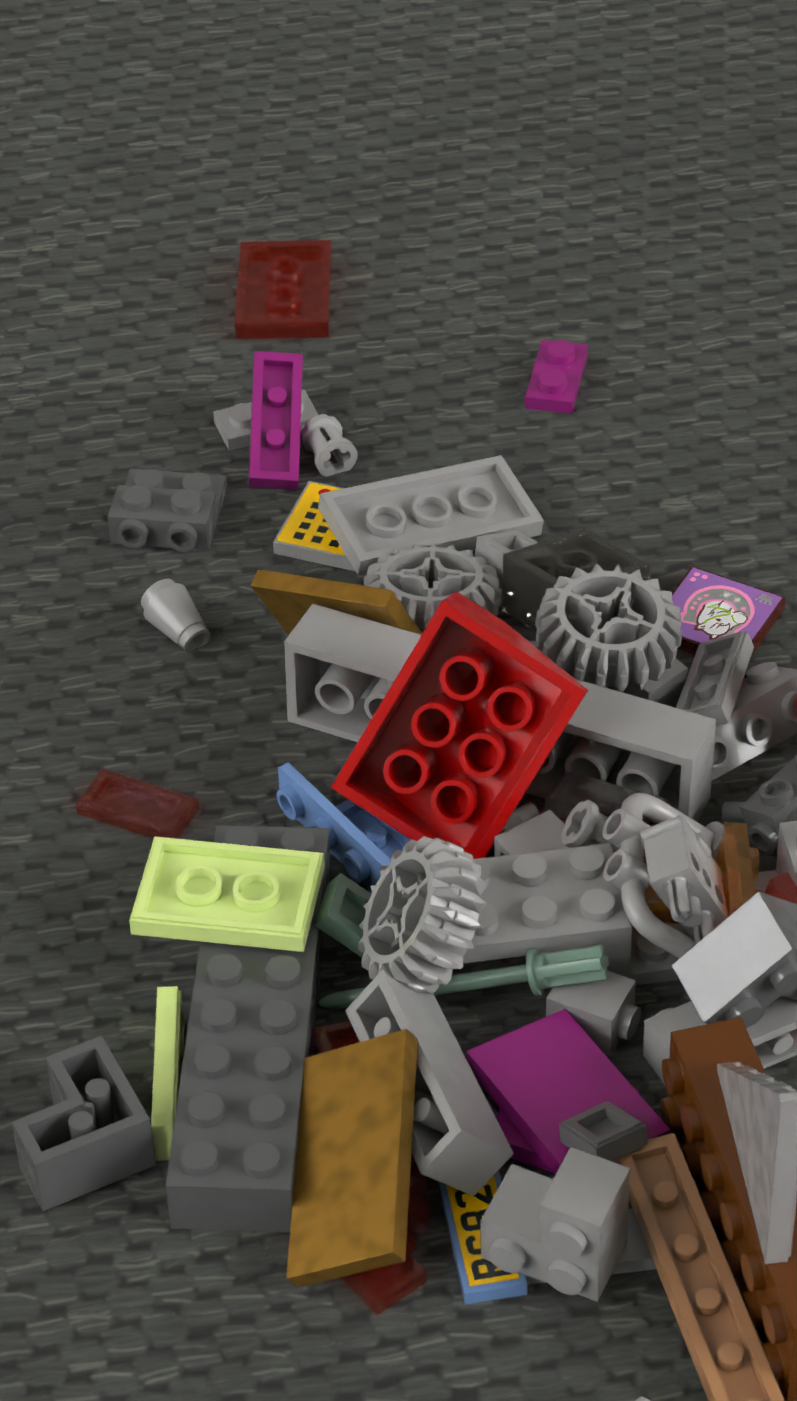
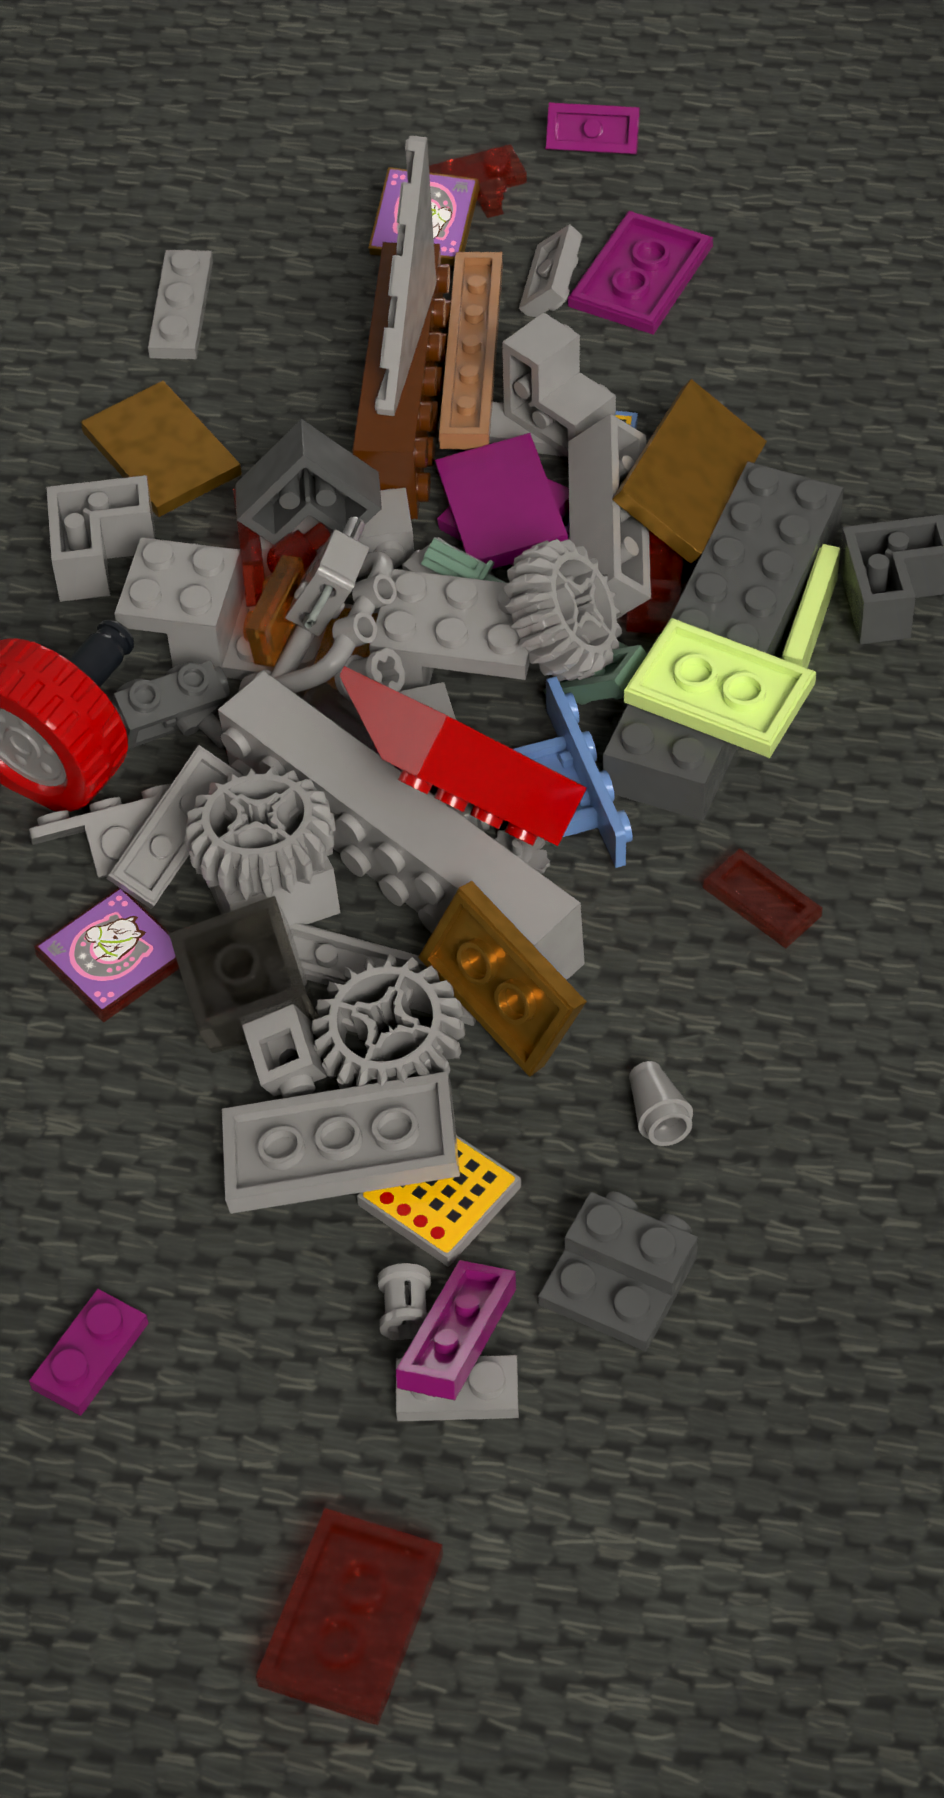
camera: 160 degrees left, 10 degrees up
dark grey tile [559,1101,648,1161] -> none

